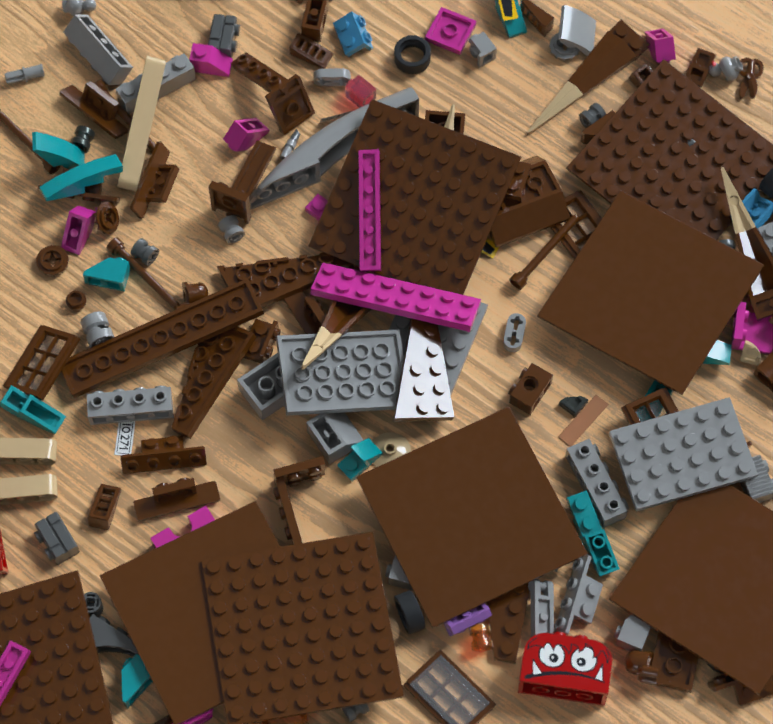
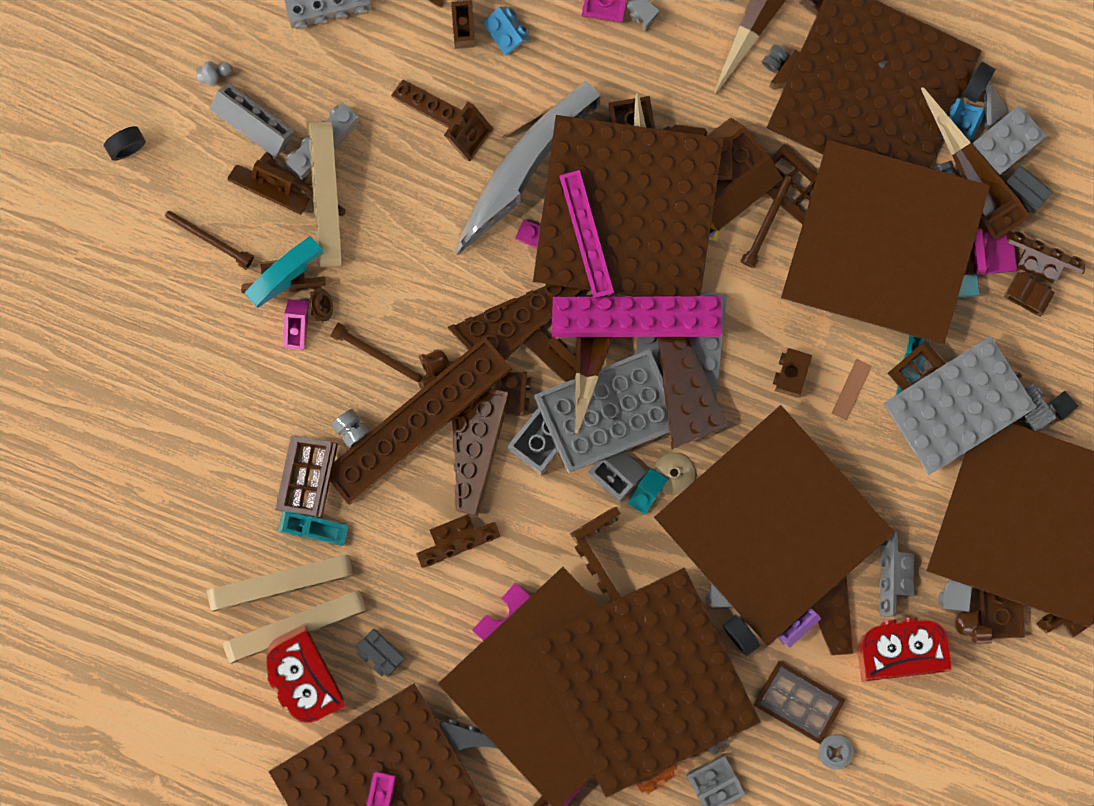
camera: 15 degrees left, 15 degrees up
light grey axle [5,64,45,84] -> none
teal slope [32,132,85,170] -> none
reddish brown gear [36,245,69,276] -> none
reddish brown plate [66,291,87,311] -> none
pearl dark grey wheel [71,125,95,153] -> none
teal slope [83,257,131,292] -> none
dark grey wheel [84,592,104,618] -> none
light grey brick [87,386,174,425] -> none
reddish brown slope [88,484,121,530] -> none
white sticker [114,421,135,456] -> none
teal slope [122,654,153,709] -> none
reddish brown bracket [130,142,179,218] -> none
dark grey wheel [131,238,159,266] -> none
reddish brown bracket [133,478,220,521] -> none
dark pink slope [189,43,233,77] -> none
dark grey brick [208,14,240,58] -> none
reddish brown bracket [208,140,276,224] -> none
light grey wheel [218,215,245,243] -> none
dark pink slope [223,118,270,152] -> none
light grey piece [279,129,301,160] -> none
reddish brown slope [289,33,333,69] -> none
light grey beam [313,68,351,86] -> none
clear pink brick [345,75,376,108] -> none
black tyre [394,35,431,74] -> none
clear orange wheel [469,624,493,652] -> none
light grey beam [503,313,526,352] -> none
light grey plate [528,579,554,637] -> none
pearl dark grey tile [559,396,588,417] -> none
light grey brick [565,439,629,528] -> none
teal slope [566,490,620,577] -> none
tan tile [740,340,761,366] -> none

